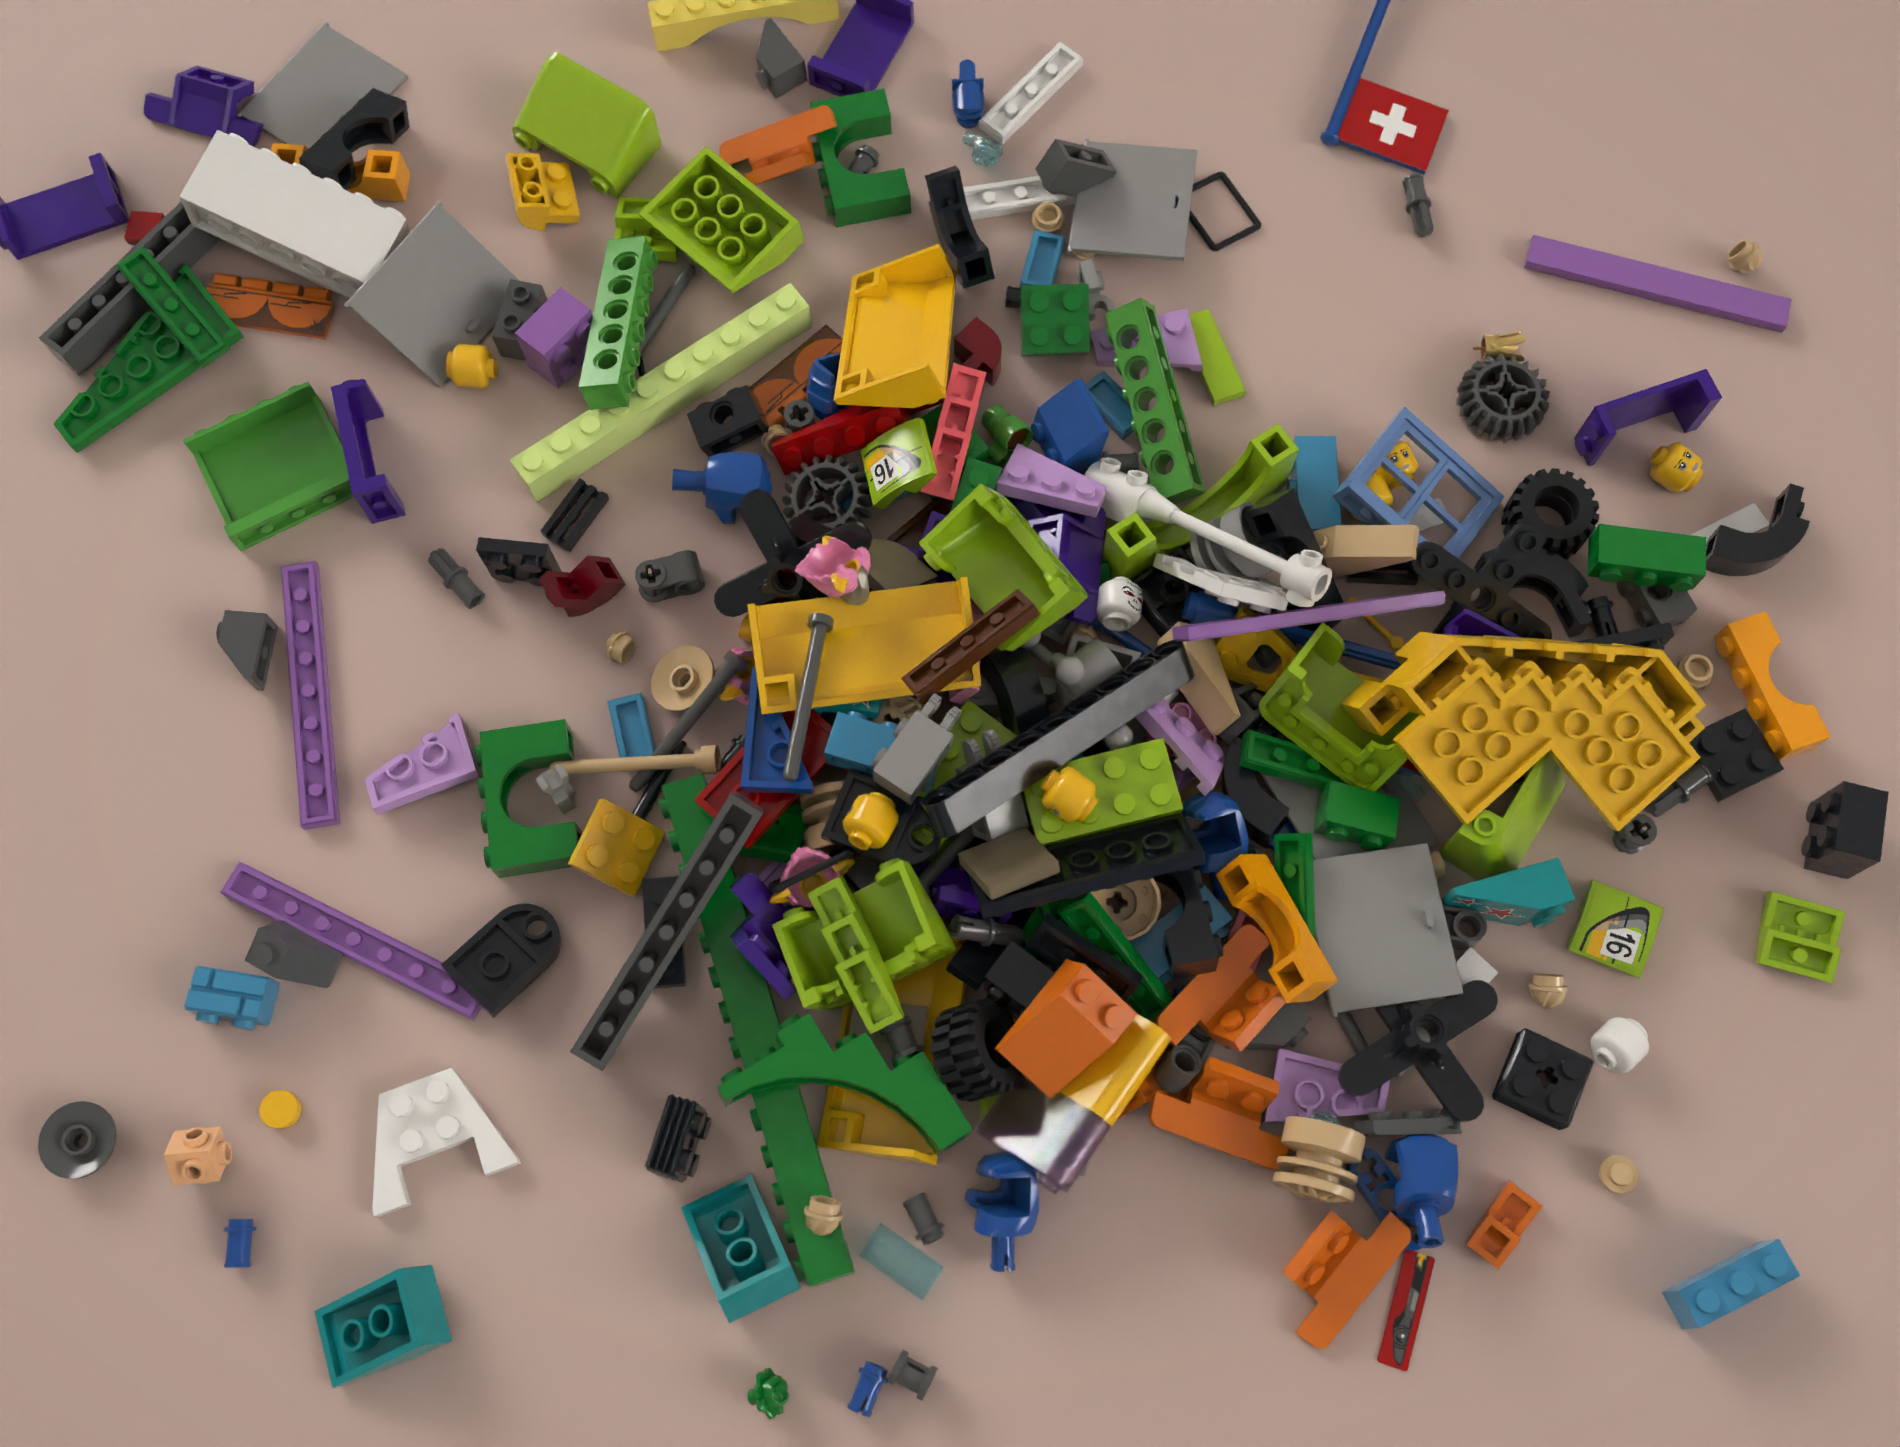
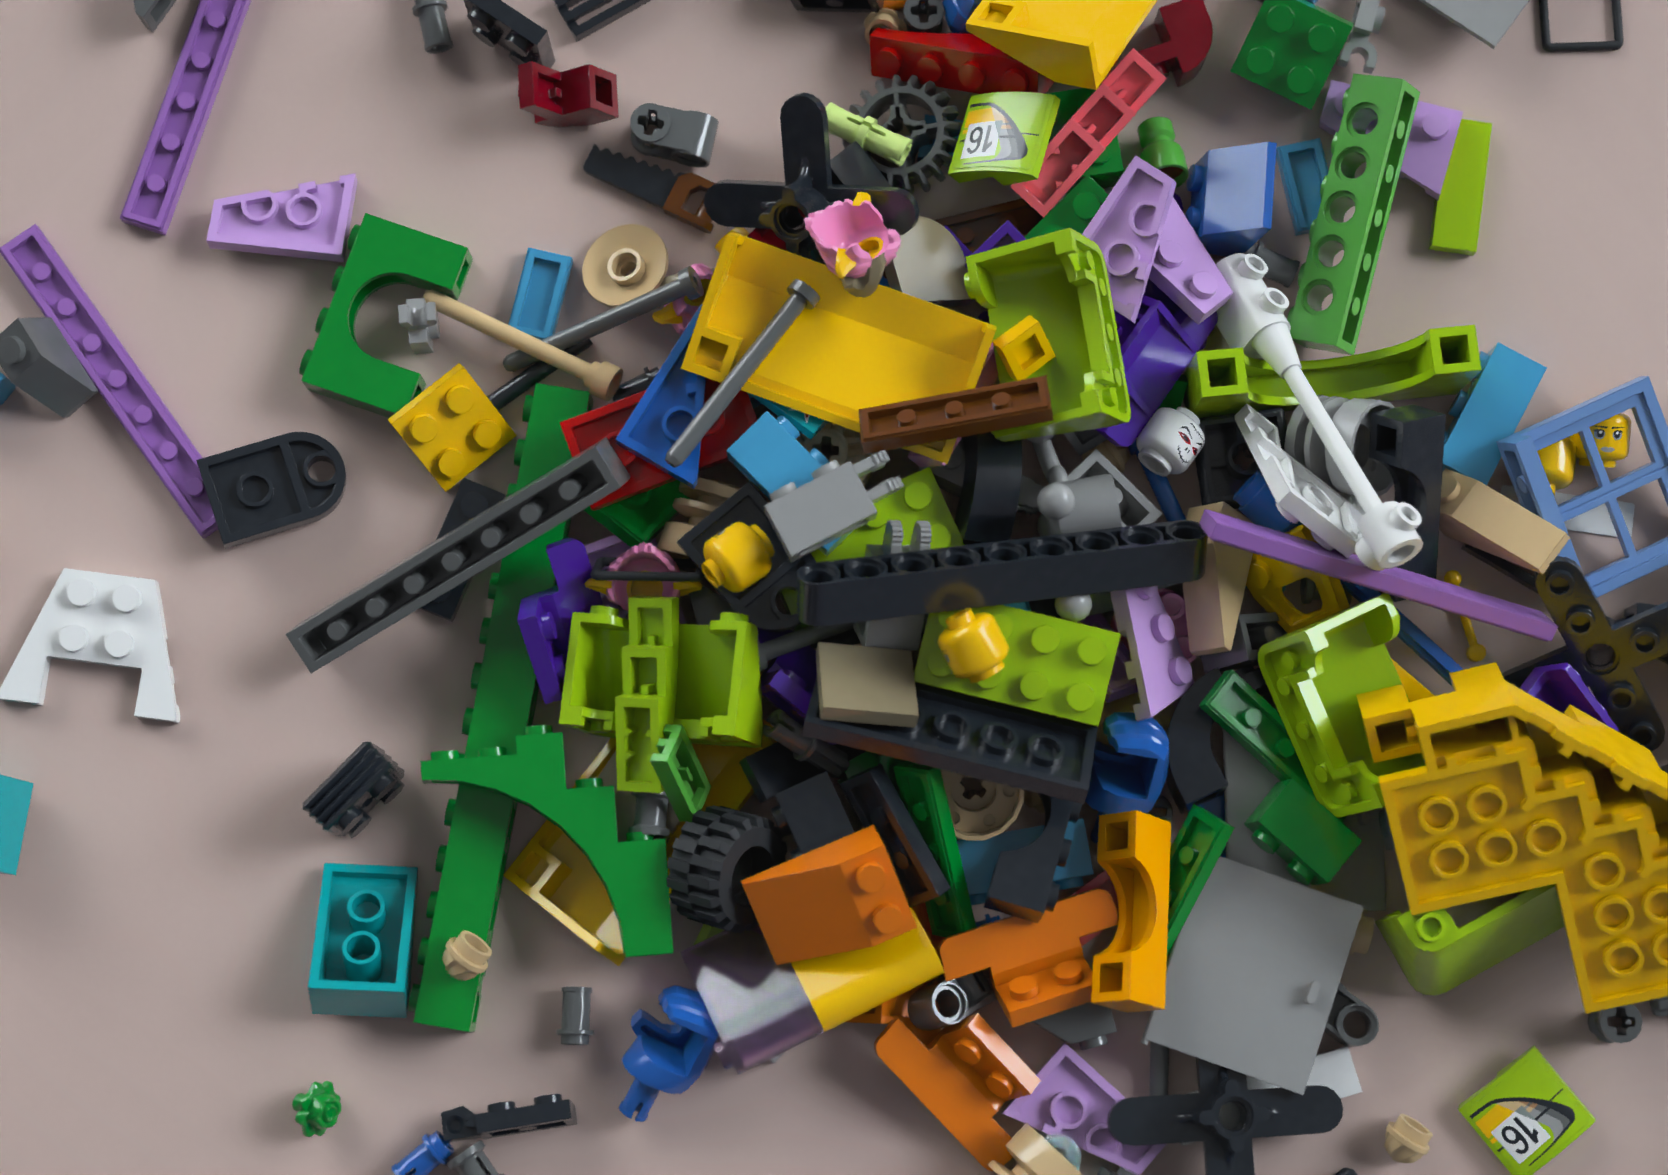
camera: 25 degrees right, 10 degrees up
tan plate [605,631,637,664] -> none
blue piece [672,452,772,524] -> none
clear light blue tile [859,1223,944,1300] -> none
teal slope [1441,857,1576,928] -> none
none -> black hinge [441,1094,577,1143]
none -> black piece [583,144,715,234]
none -> bright green tile [650,724,711,822]
none -> yellowish green pin [826,102,912,166]
none -> yellow plate [992,315,1056,381]
none -> lavender wing [1082,155,1177,324]

